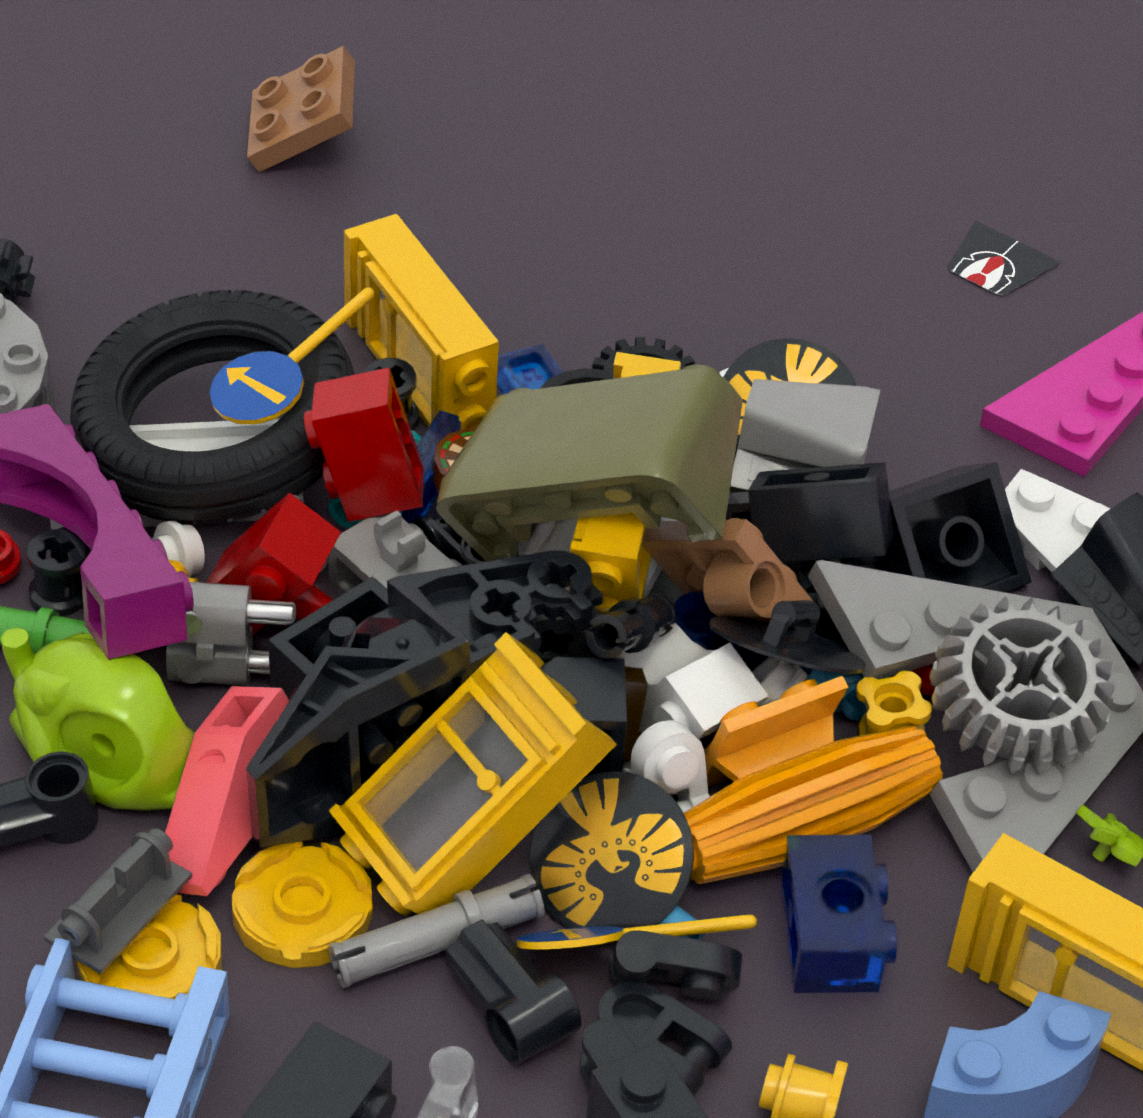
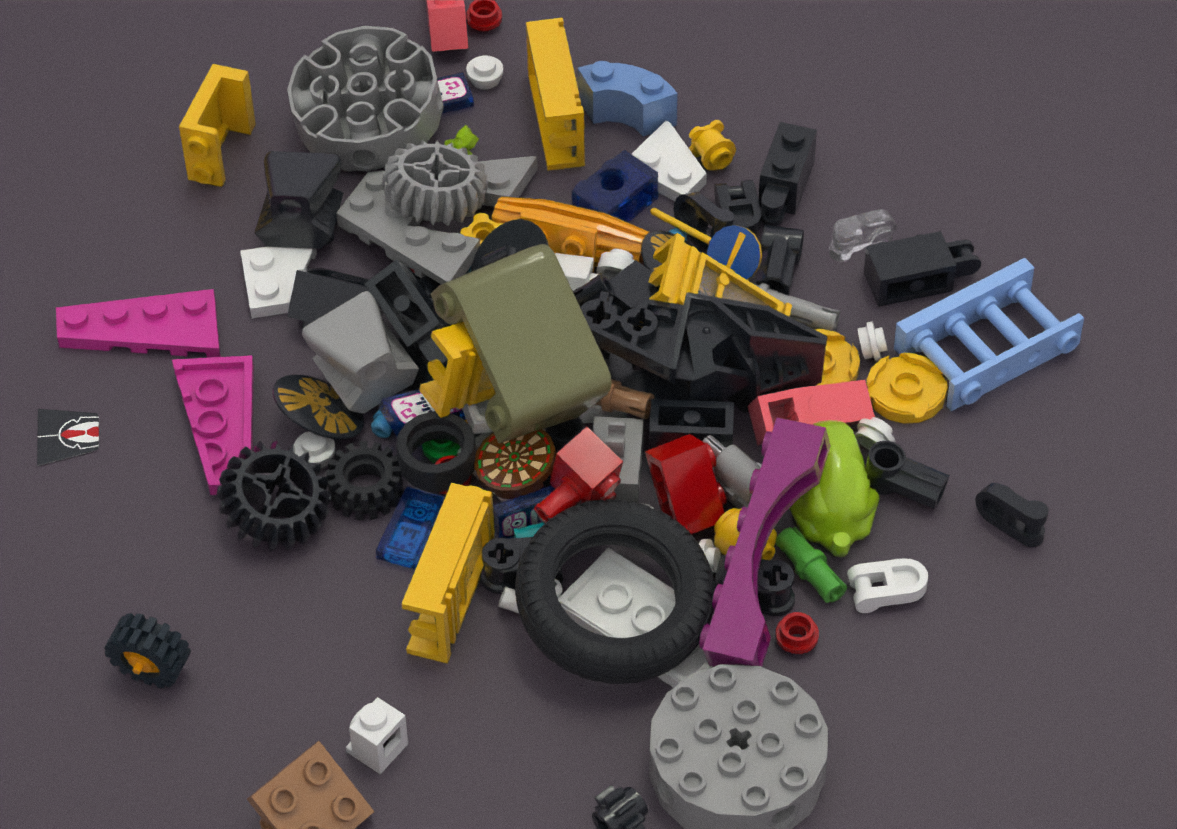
camera: 130 degrees left, 5 degrees up
dark grey hinge [43,828,192,974] -> none
blue piece [209,287,374,424] -> none
none -> black wheel [104,613,191,688]
none -> dark pink wing [172,355,254,495]
none -> black gear [217,440,331,552]
none -> white brick [346,697,408,774]
none -> white wing [623,121,707,201]
none -> white plate [855,417,895,450]
none -> white plate [858,321,888,361]

